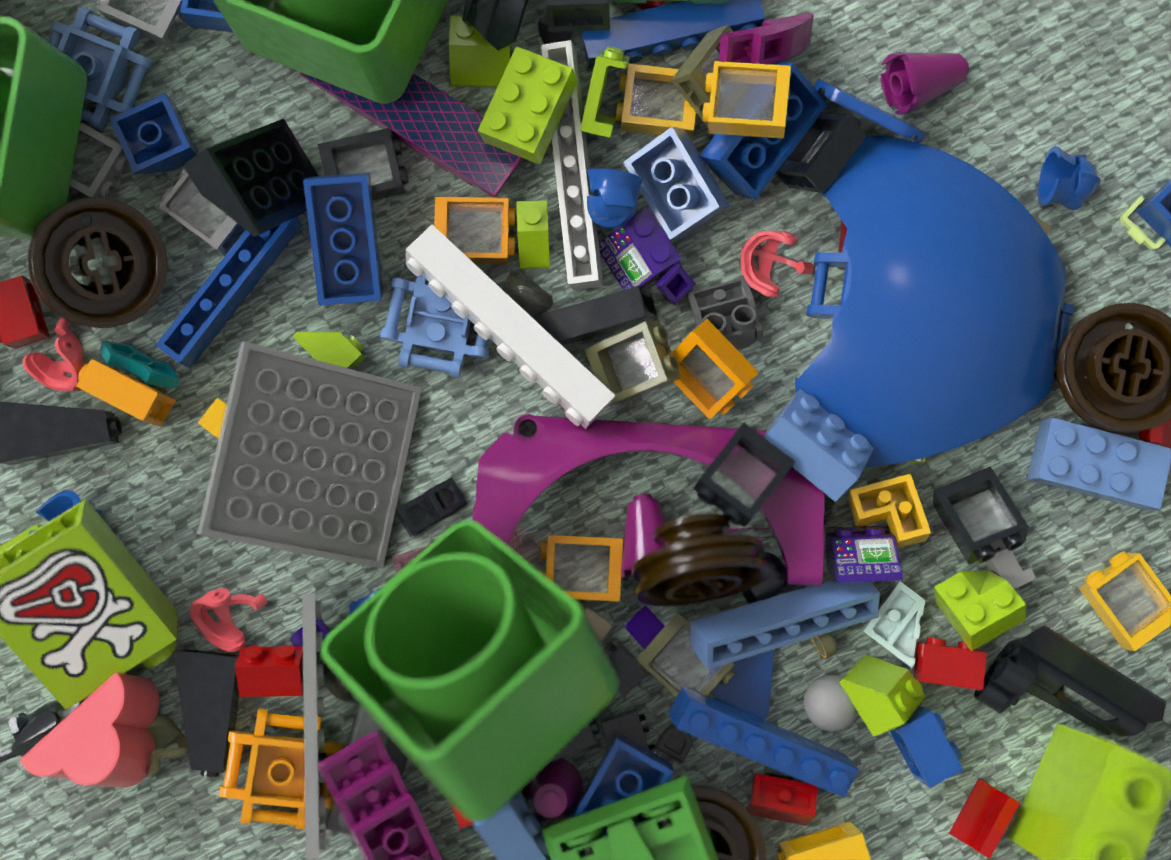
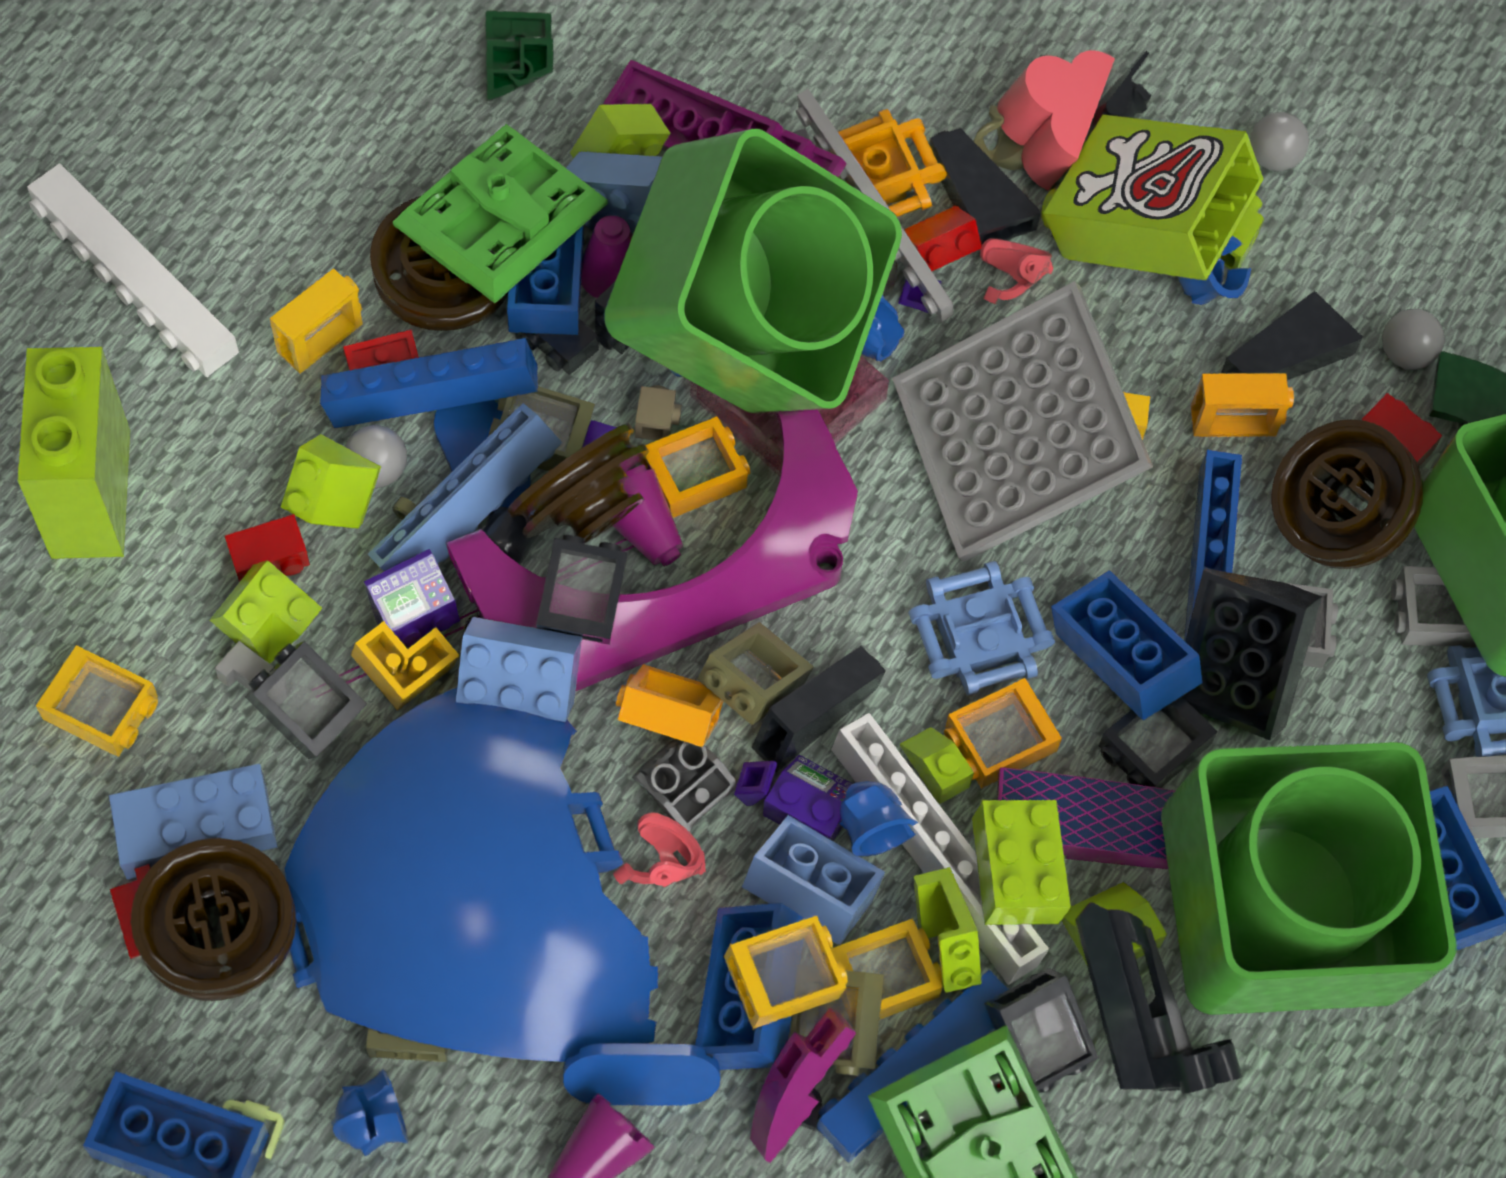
camera: 150 degrees right, 20 degrees down
coral helmet [22,318,85,391] -> none
teal tile [99,341,179,388] -> none
blue slope [109,93,198,175] -> none
lime slope [292,332,366,370] -> none
black slope [395,477,467,537] -> none
white brick [406,224,615,429] -> none
clear smoke hair [501,271,554,318] -> none
black brick [603,641,647,697] -> none
black window [776,112,867,194] -> none
light aqua wing [861,581,925,668] -> none
blue slope [889,705,964,788] -> none
red panel [949,778,1020,859] -> none
black panel [974,625,1166,736] -> none

